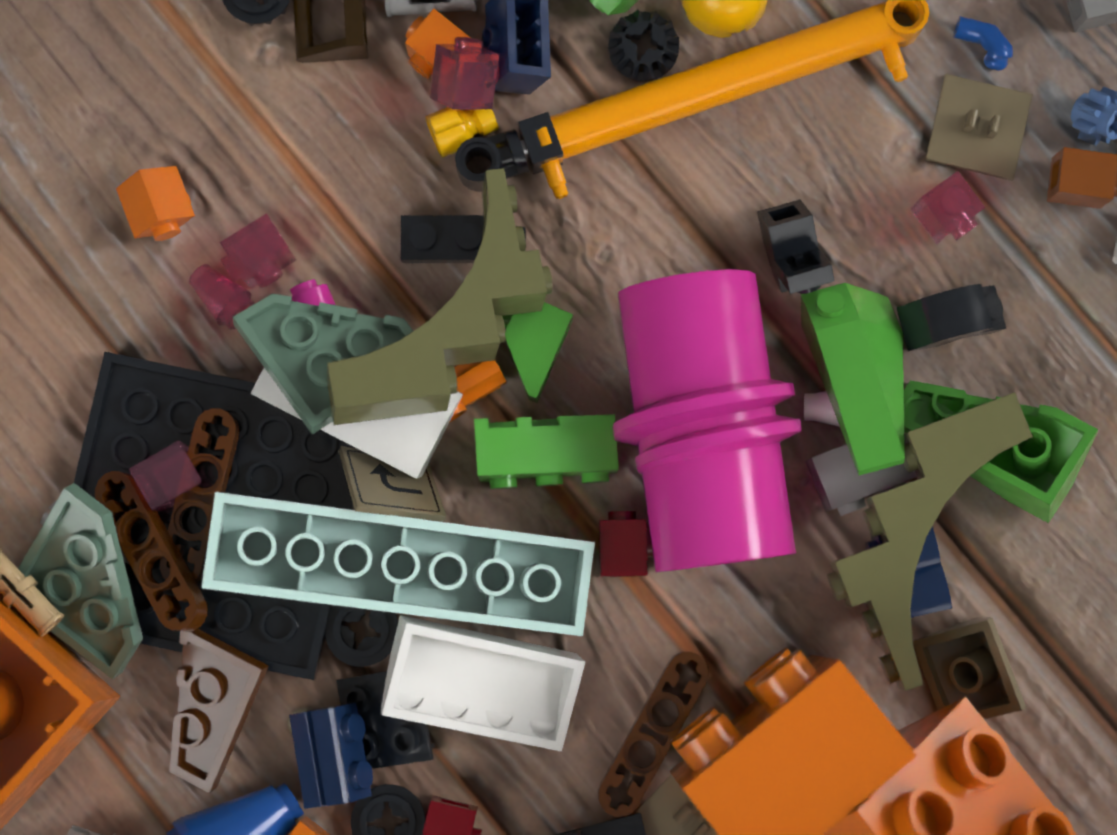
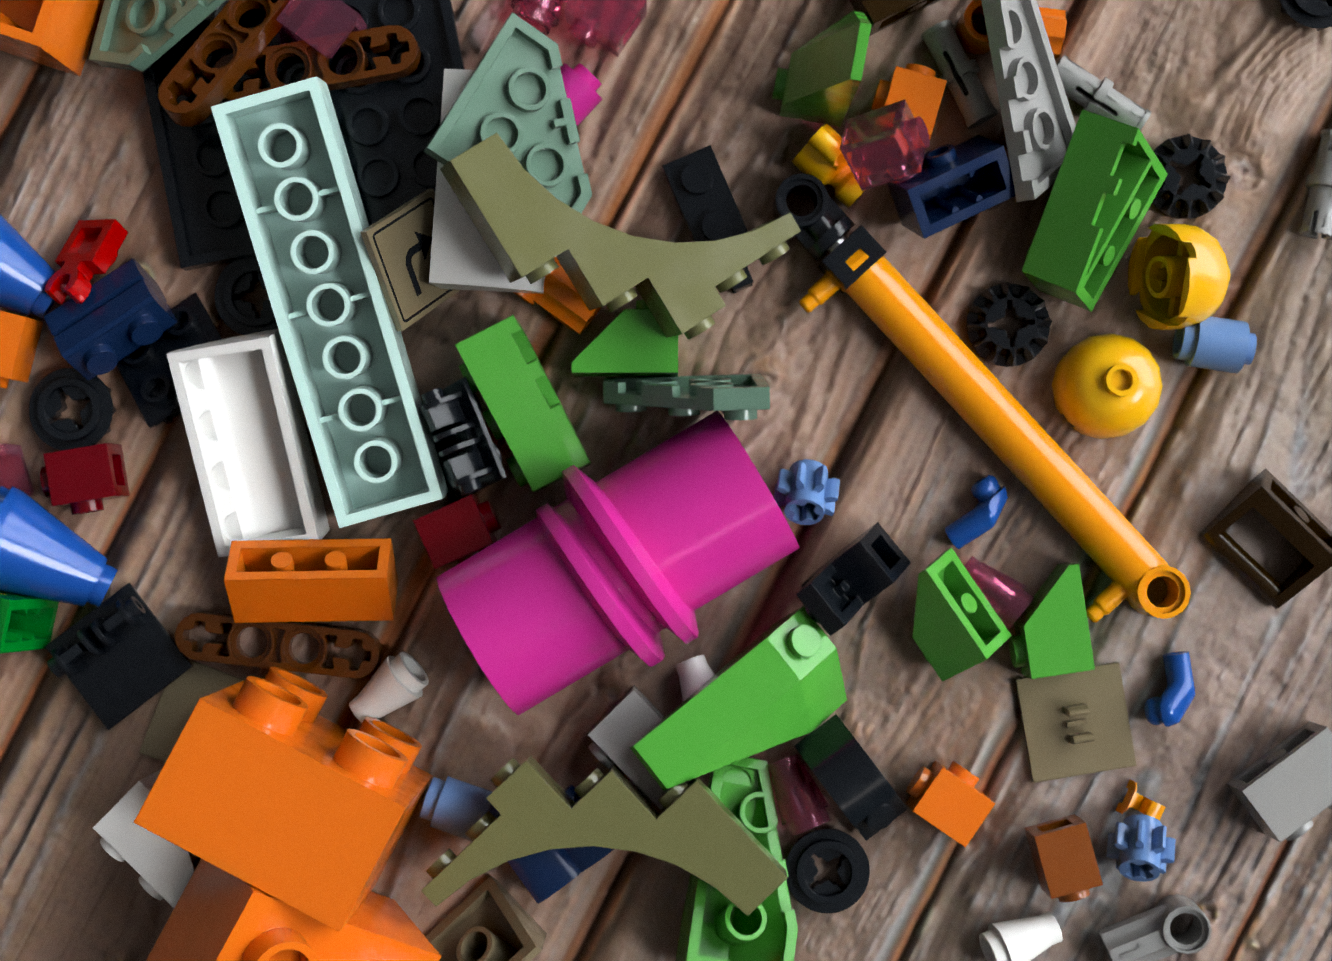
camera: 65 degrees right, 5 degrees up
wing [169,629,269,793] -> none
clear pink brick [910,171,985,244] -> none
none -> red plate [44,219,128,304]
none -> orange brick [224,538,398,623]
none -> white cone [349,652,429,723]
none -> medium blue brick [419,776,500,841]
none -> black hinge [420,377,507,503]
none -> sand green plate [603,374,770,420]
none -> clear pink cone [768,754,831,837]
none -> bright green wedge [772,10,872,127]
none -> medium blue gear [774,459,840,525]
none -> black gear [786,828,870,913]
none -> orange brick [906,760,996,848]
none -> bright green slope [912,547,1012,682]
none -> blue arm [945,475,1008,549]
none -> clear pink cone [964,556,1034,630]
none -> bright green slope [1009,562,1095,679]
none -> light orange piece [1116,779,1166,821]

